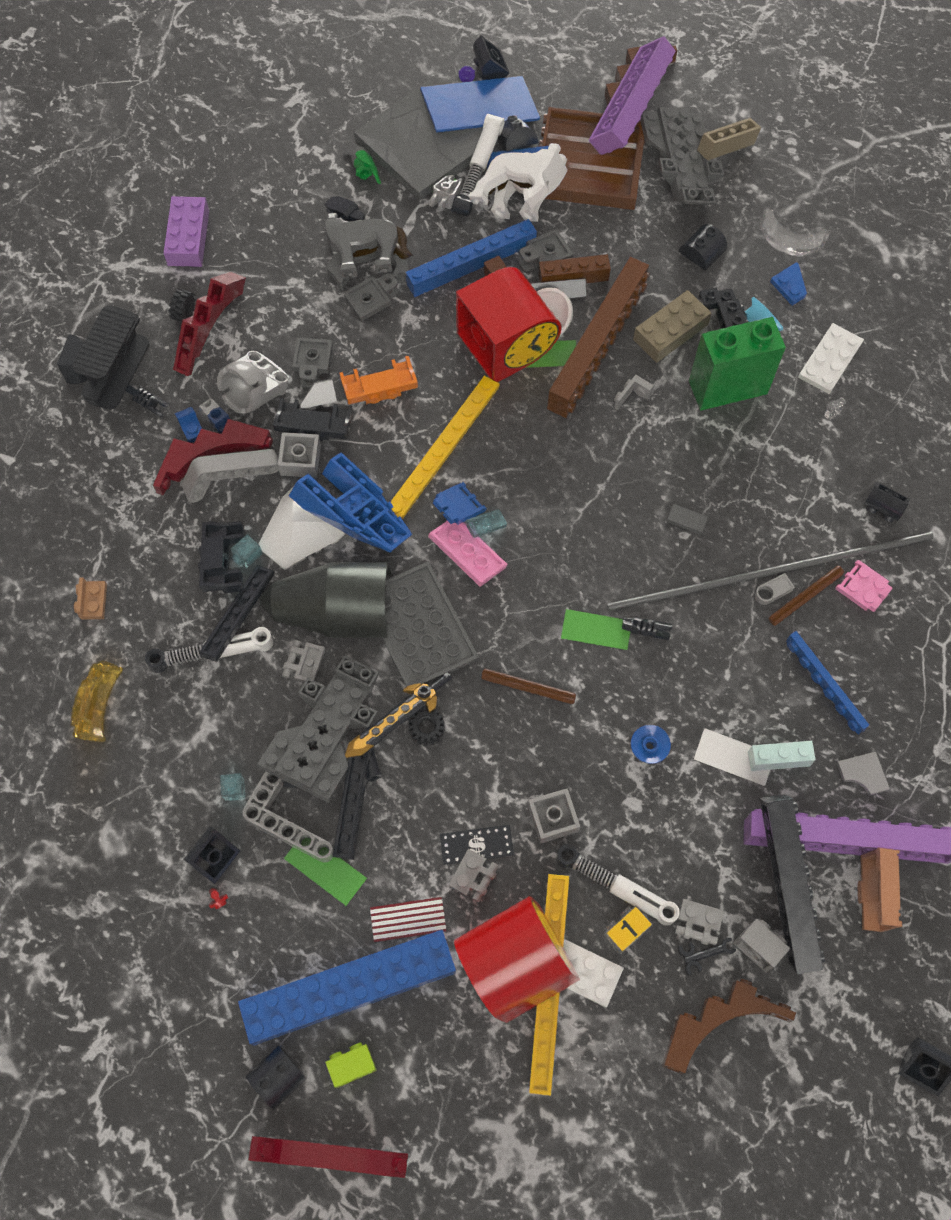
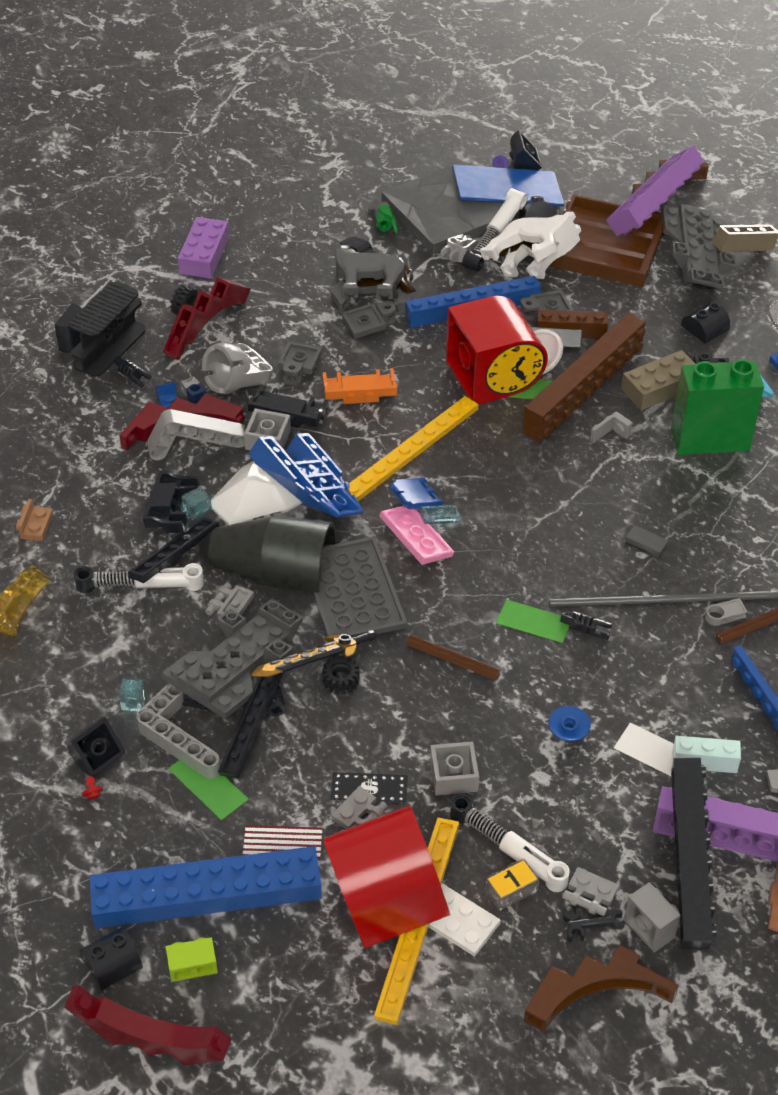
camera: 10 degrees right, 20 degrees down
light grey slope [300,379,337,410] -> none

